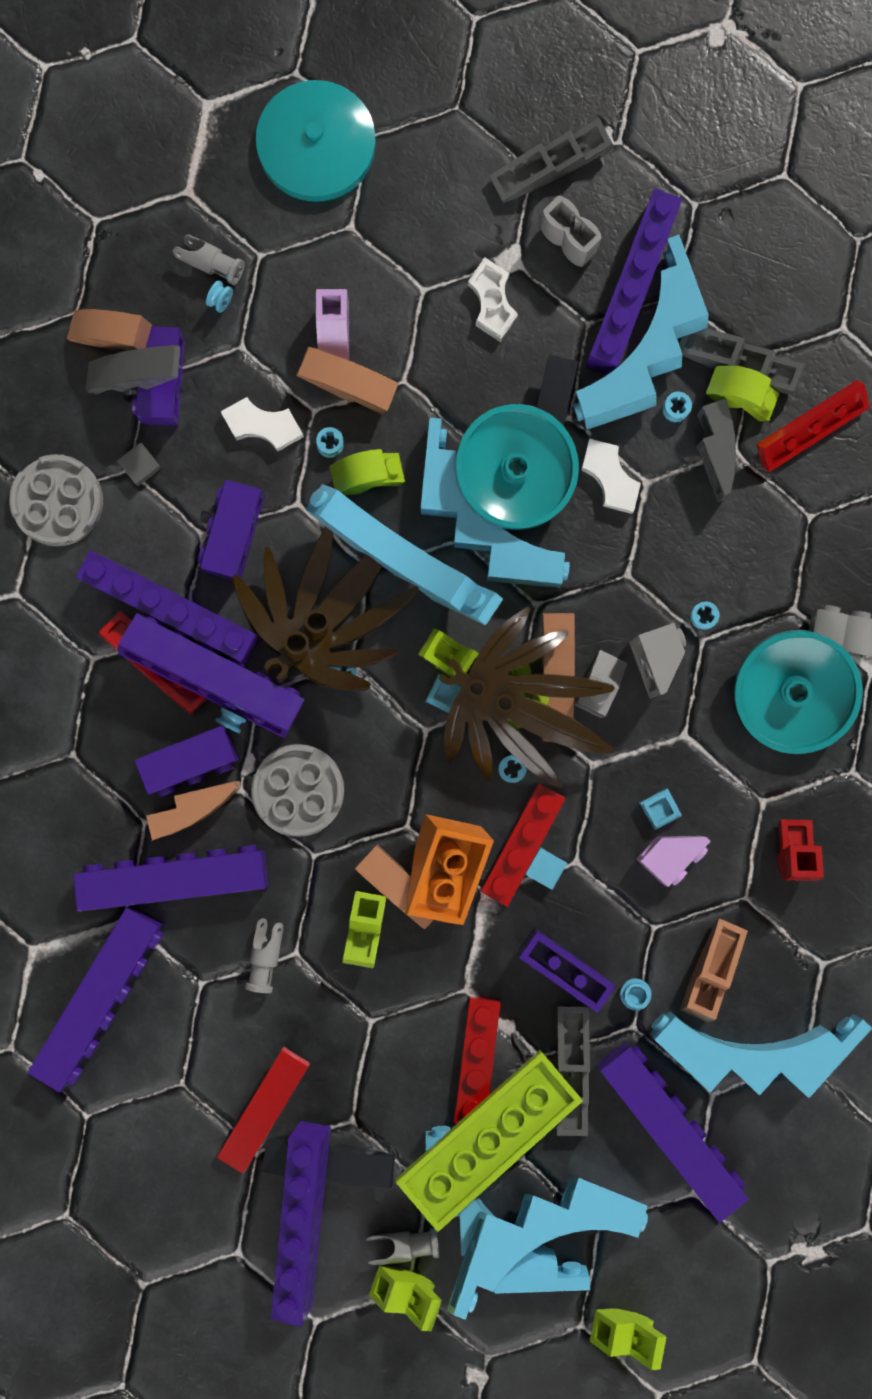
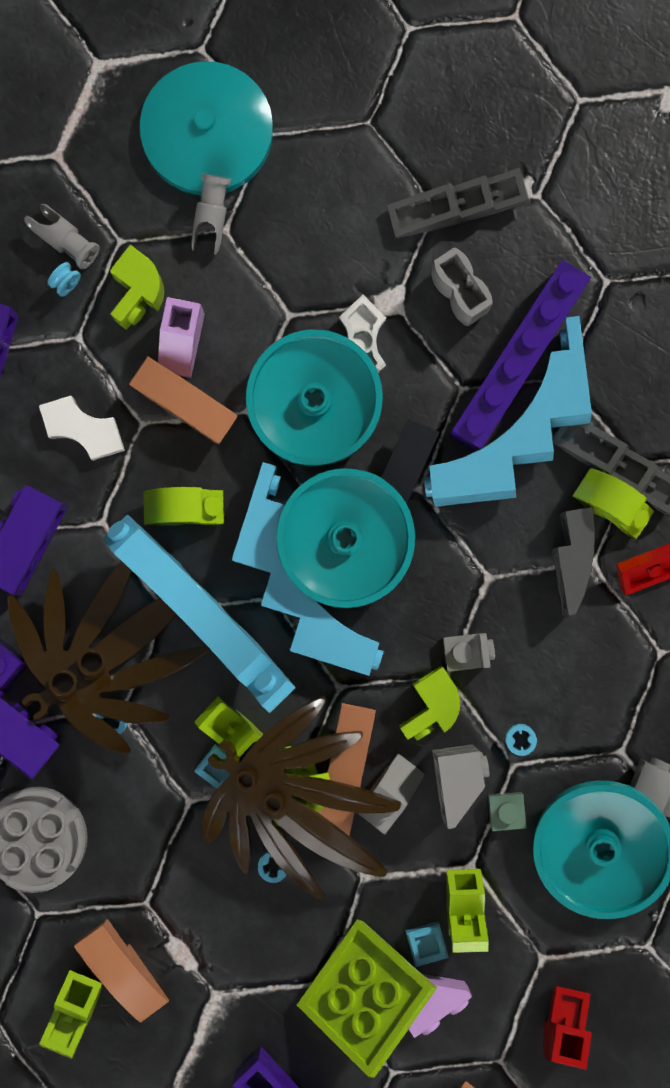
camera: 15 degrees right, 0 degrees up
medium azure bush [316,427,344,458] -> none
orange slope [405,814,494,925] -> none
red plate [480,783,566,907] -> none
medium azure tile [525,847,567,890] -> none
white tile [581,439,641,514] -> none
medium azure bush [662,392,692,422] -> none
none -> lime brick [110,245,164,330]
none -> light grey piece [191,173,231,255]
none -> teal dish [246,330,383,467]
none -> lime plate [297,919,437,1078]
none -> lime brick [399,666,460,741]
none -> light grey bracket [442,633,495,672]
none -> lime brick [446,869,489,953]
none -> sand green plate [488,792,526,831]

